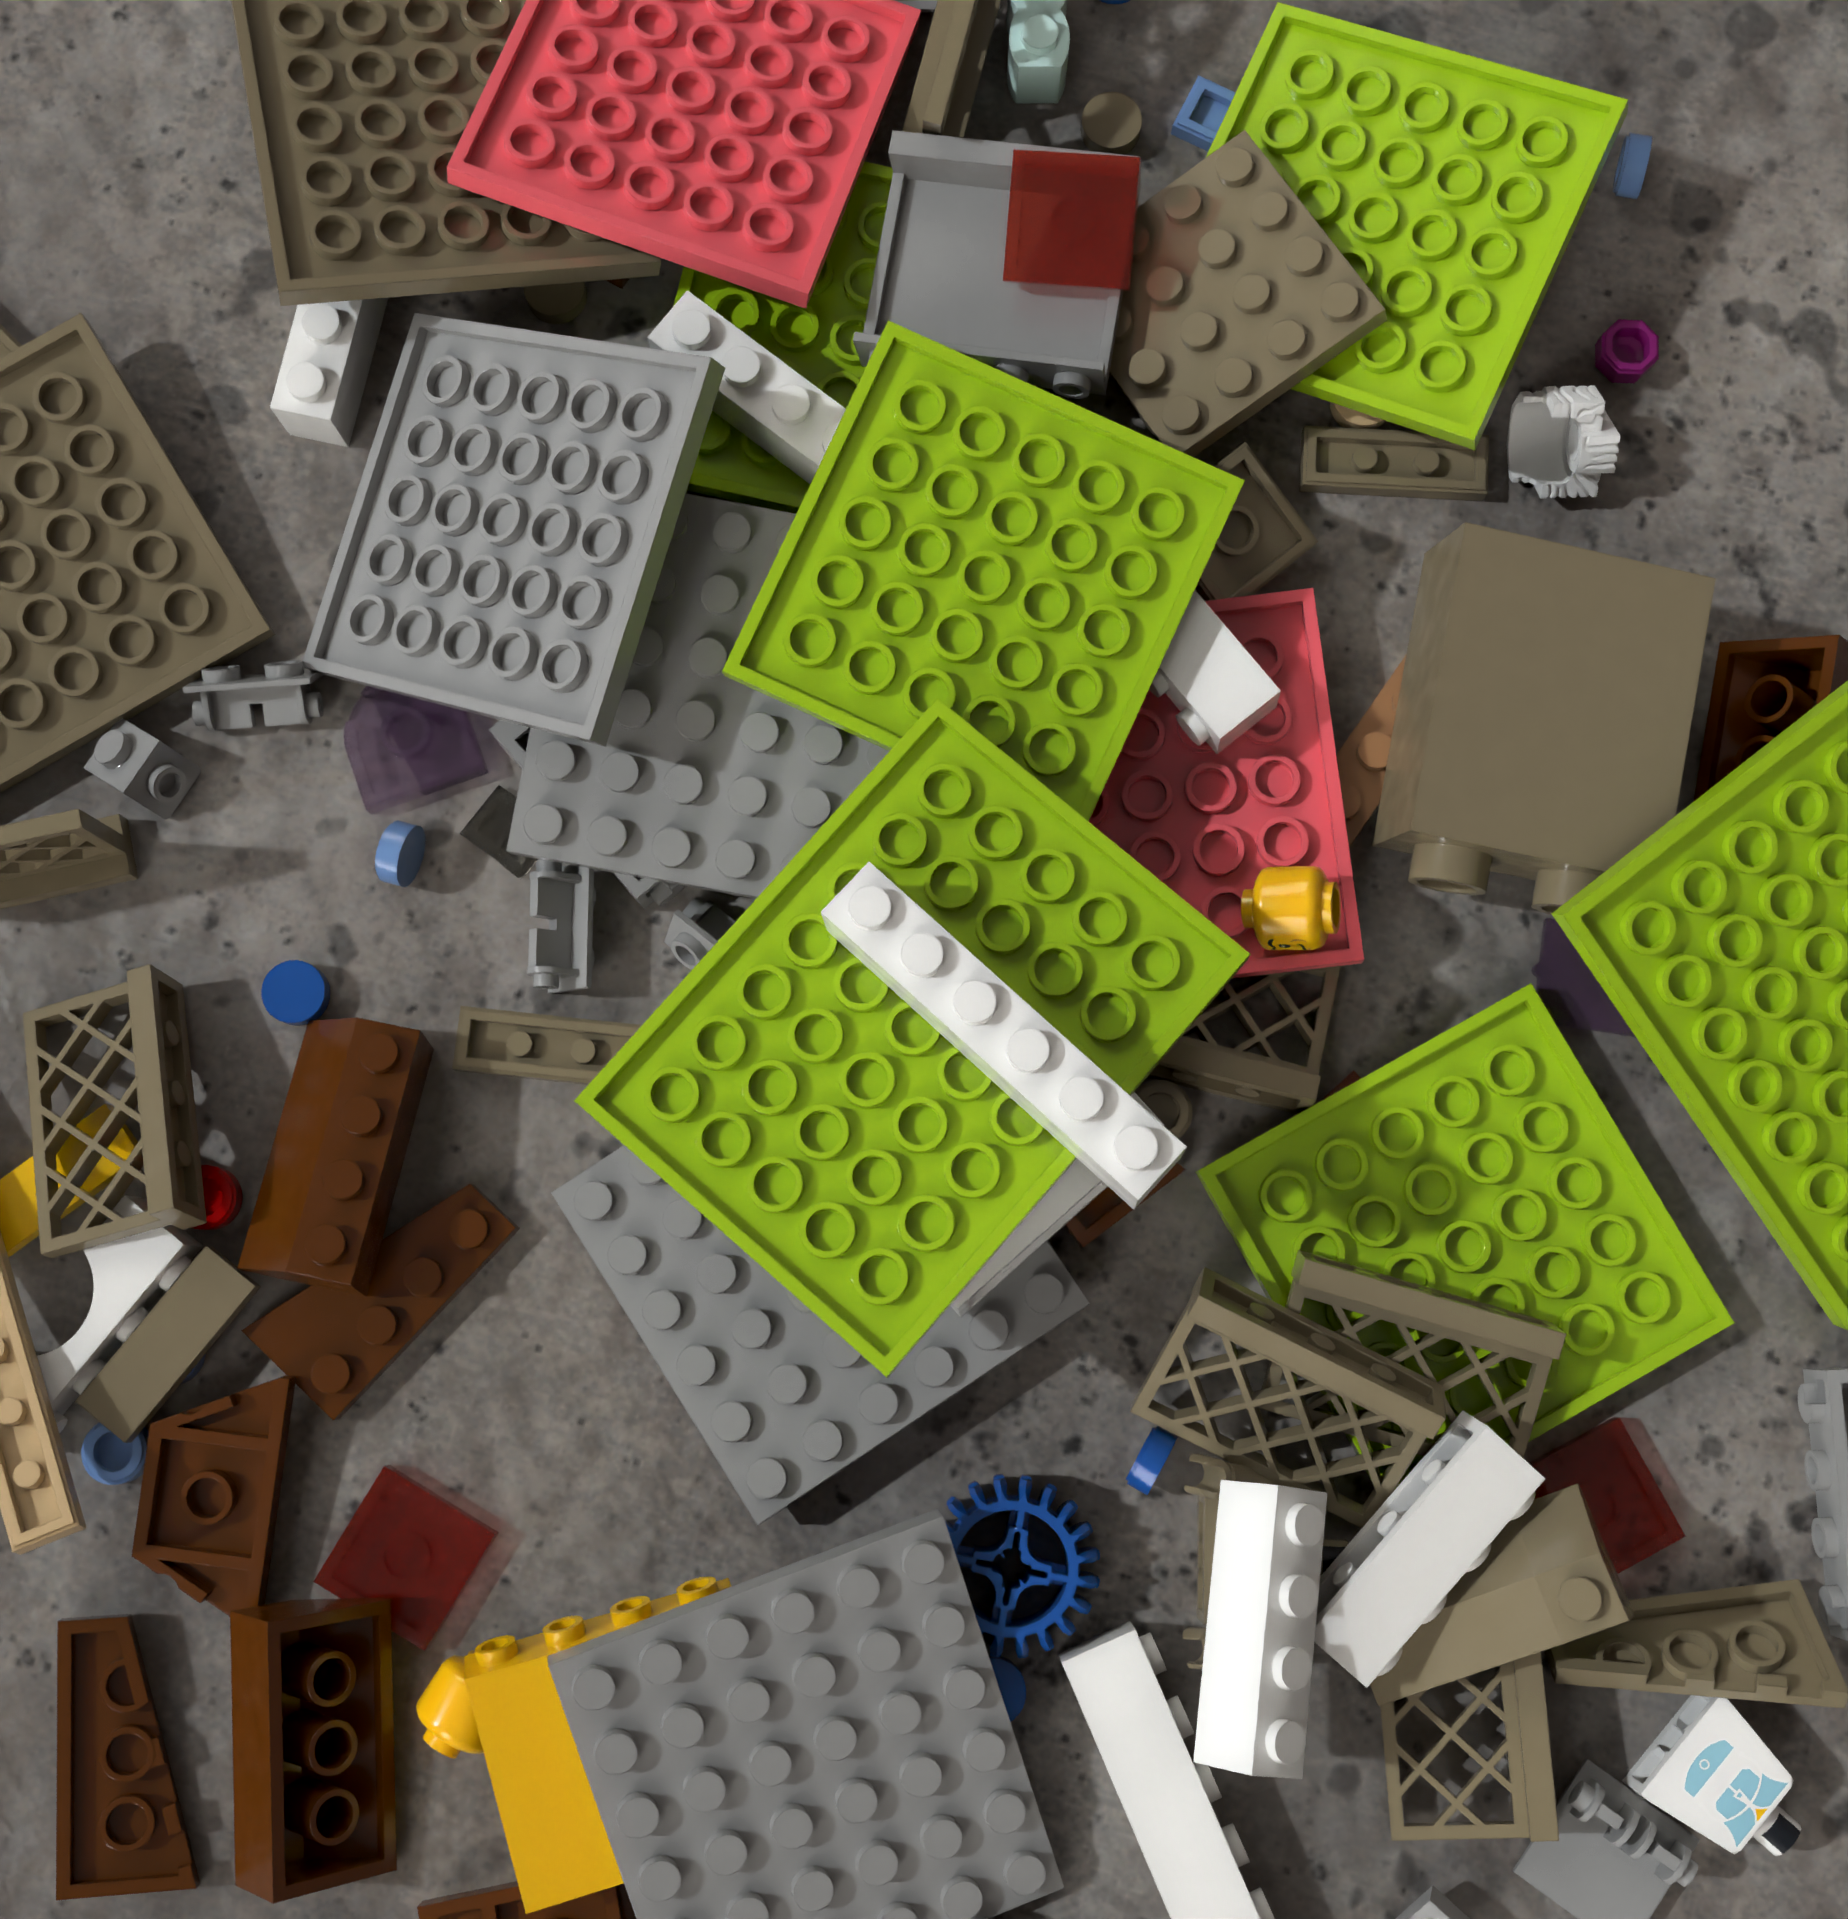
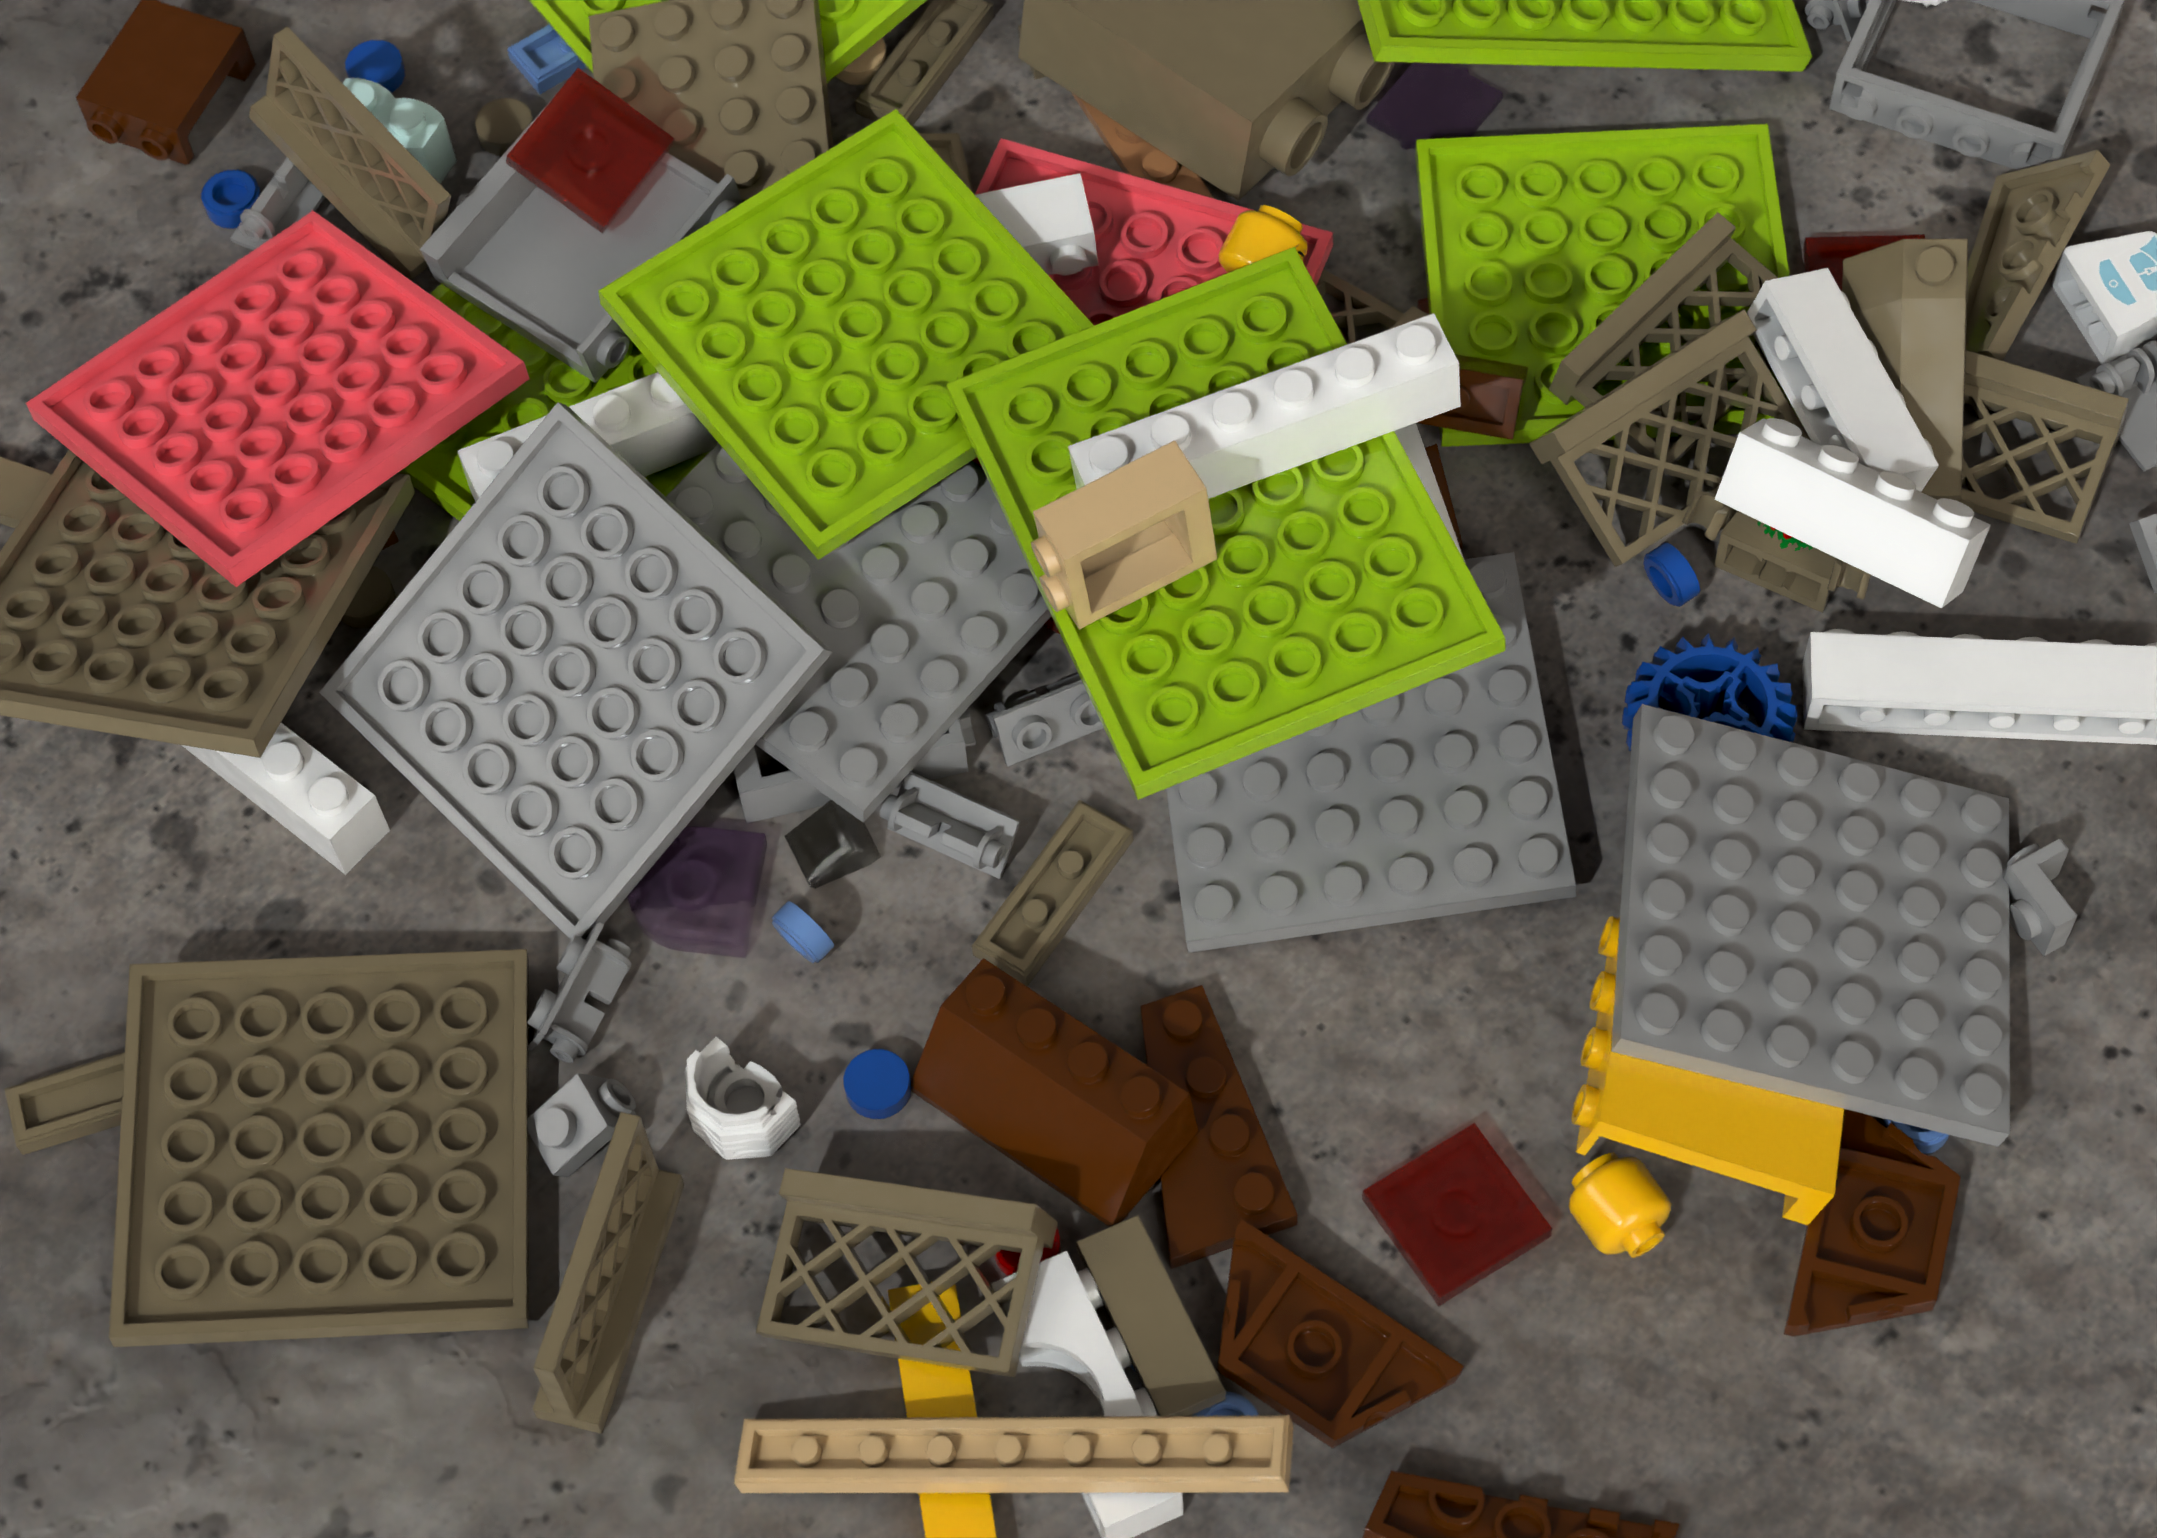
camera: 60 degrees left, 20 degrees down
reddish brown slope [230,1597,397,1904] -> none
none -> white hair [685,1037,801,1160]
none -> tan window [1031,440,1217,629]
none -> reddish brown panel [1417,354,1528,440]

